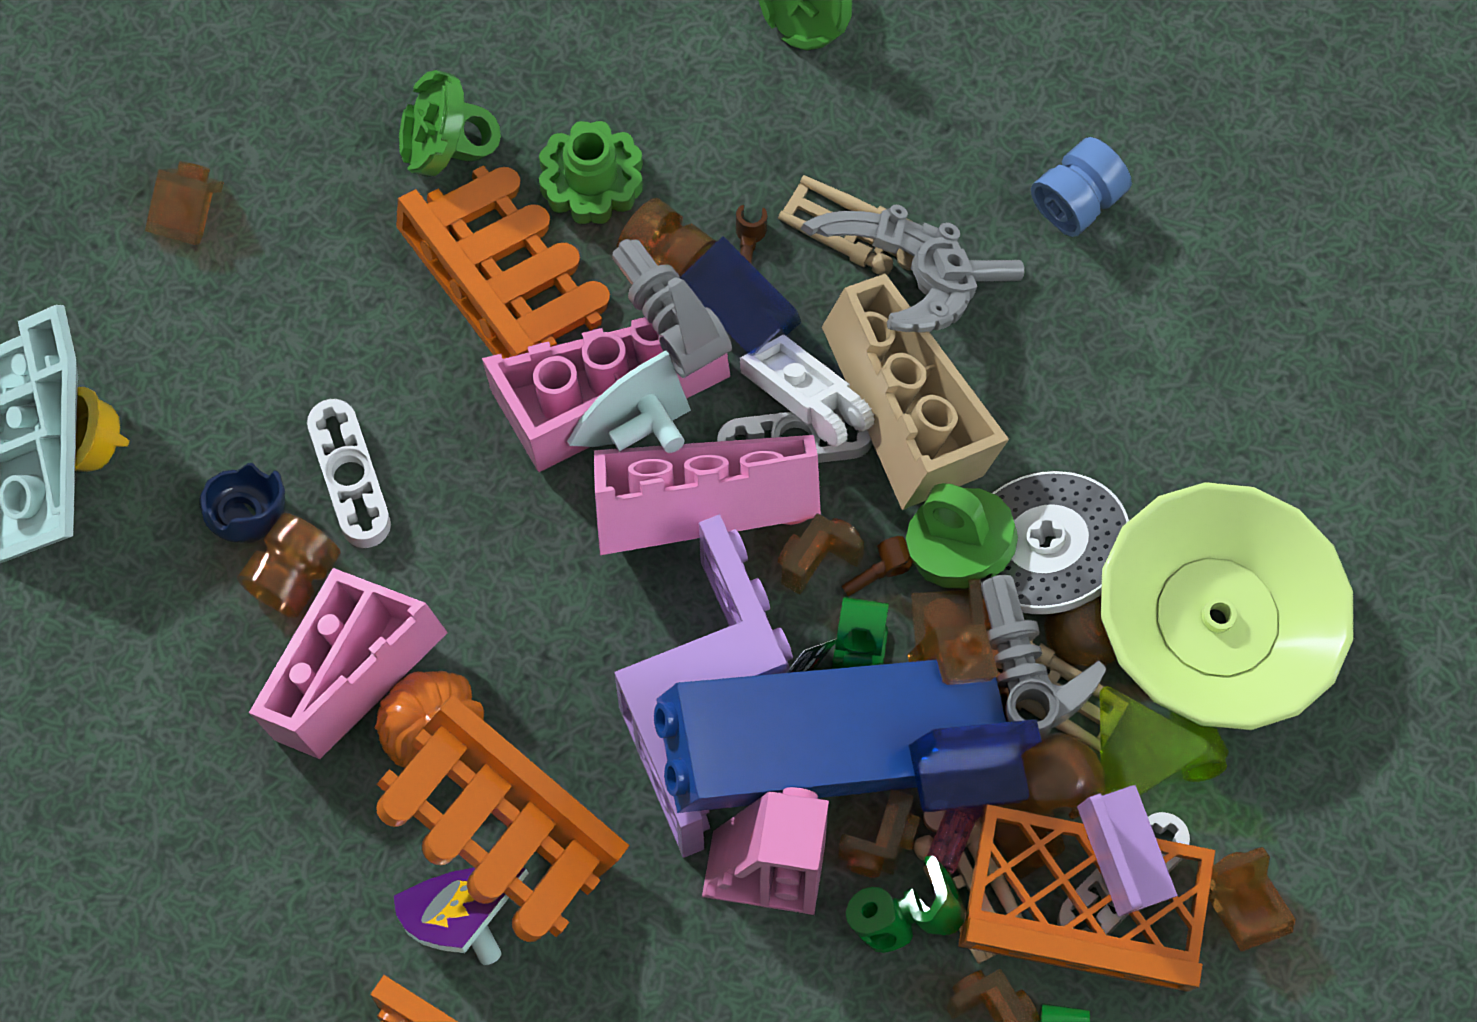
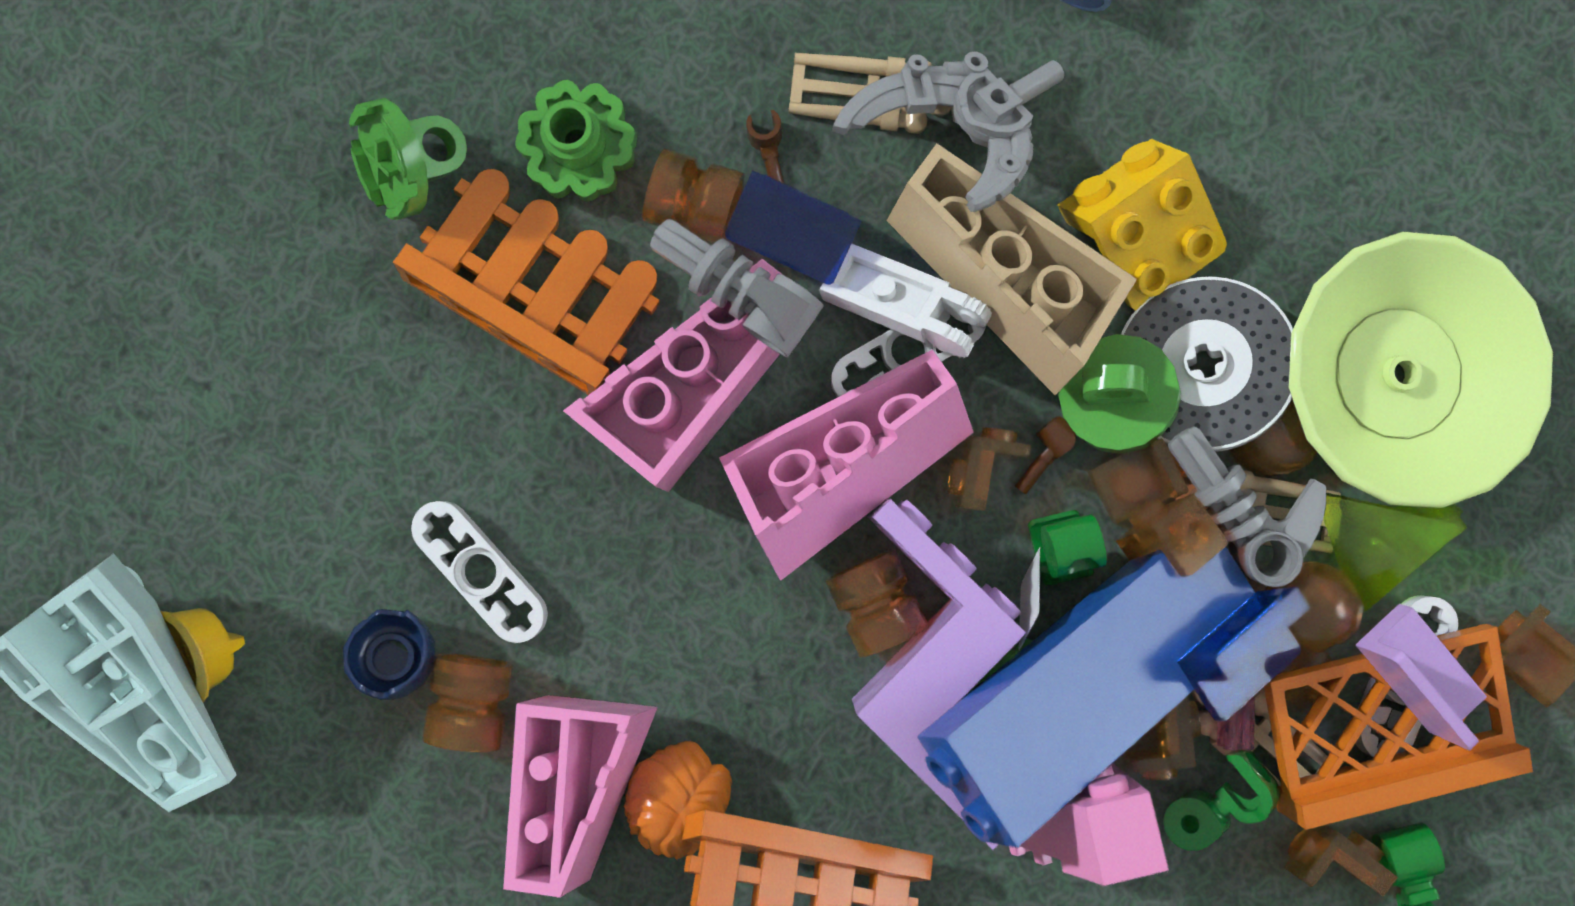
camera: 20 degrees left, 20 degrees up
clear orange bracket [145,161,224,245] -> none
light aqua shield [567,350,691,453] -> none
none -> clear orange wheel [825,549,929,658]
none -> yellow bracket [1057,139,1227,310]

